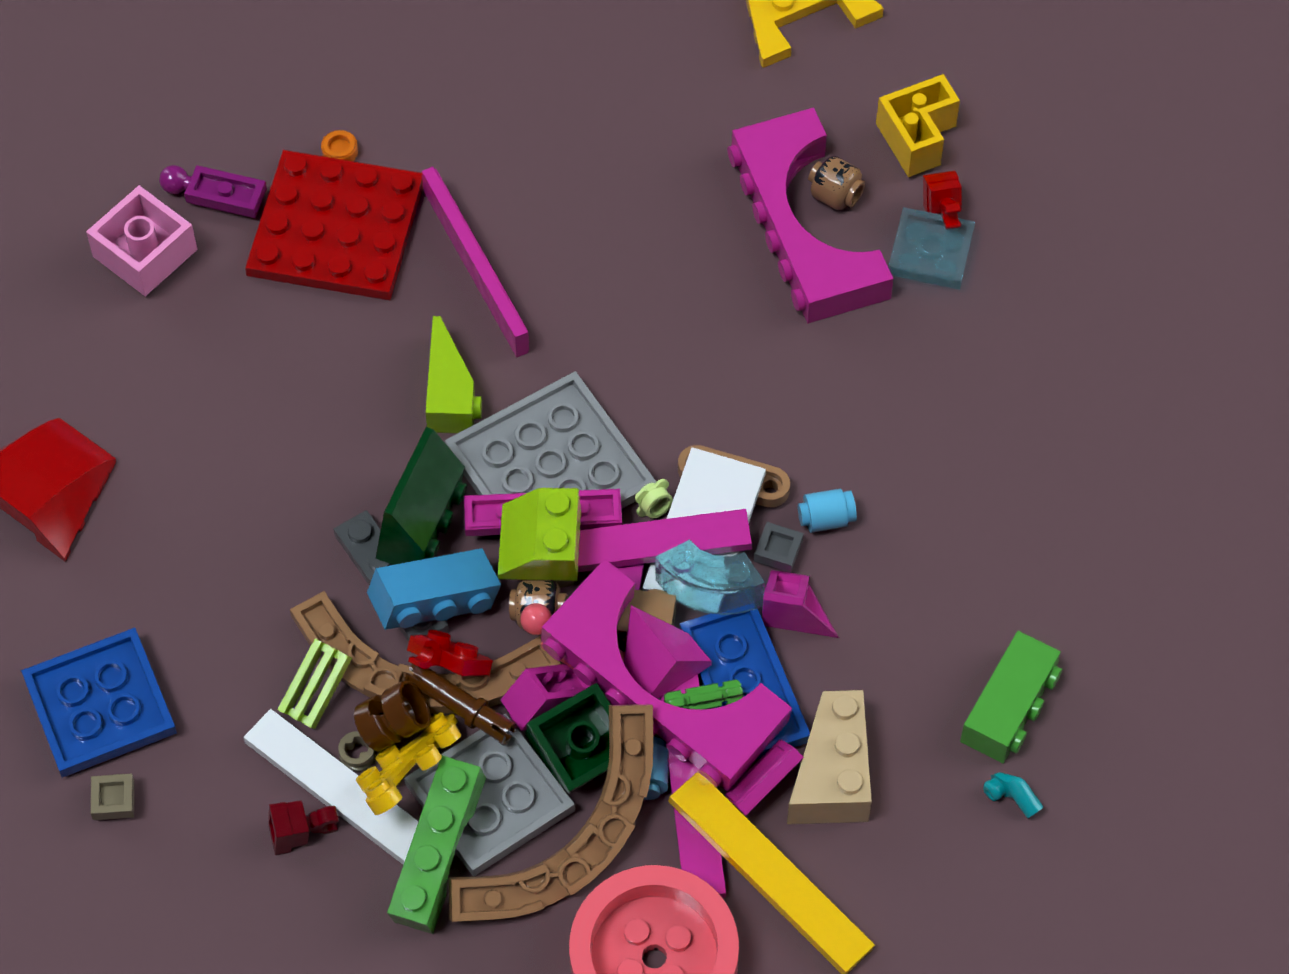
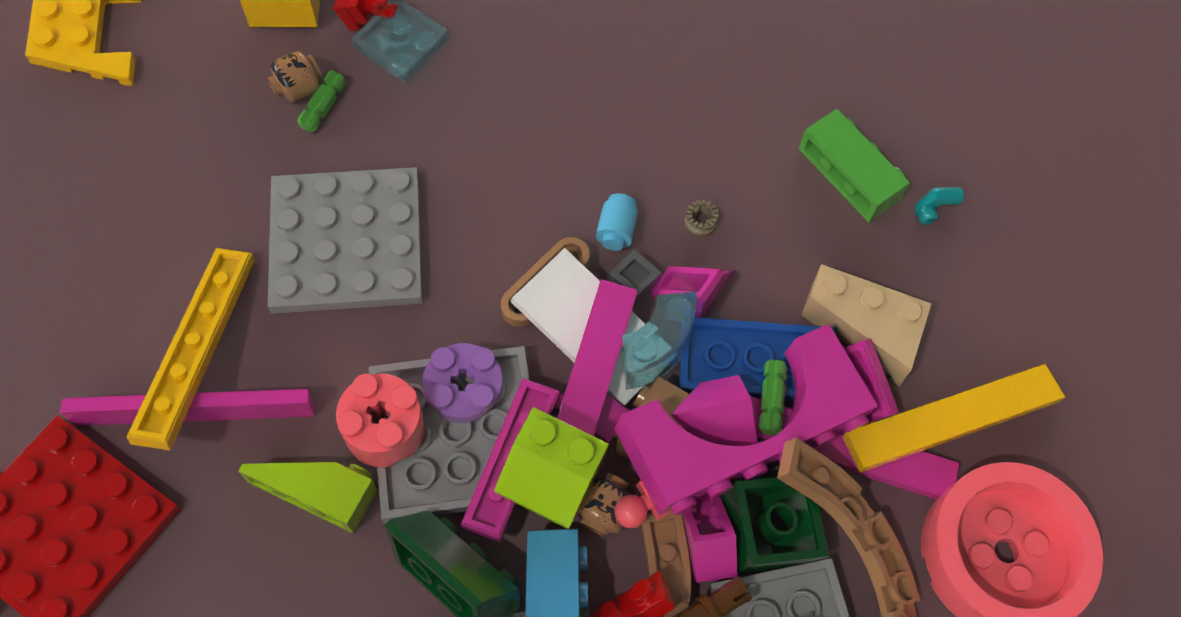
camera: 70 degrees left, 5 degrees up
yellowish green plate [635,479,673,518] -> none
dark pink arch [727,107,893,324] -> none
none -> yellow tile [126,248,255,451]
none -> light grey plate [268,167,423,314]
none -> bright green axle [297,70,346,133]
none -> coral brick [336,374,425,468]
none -> medium lavender plate [422,343,503,423]
none -> dark tan bush [684,200,719,237]

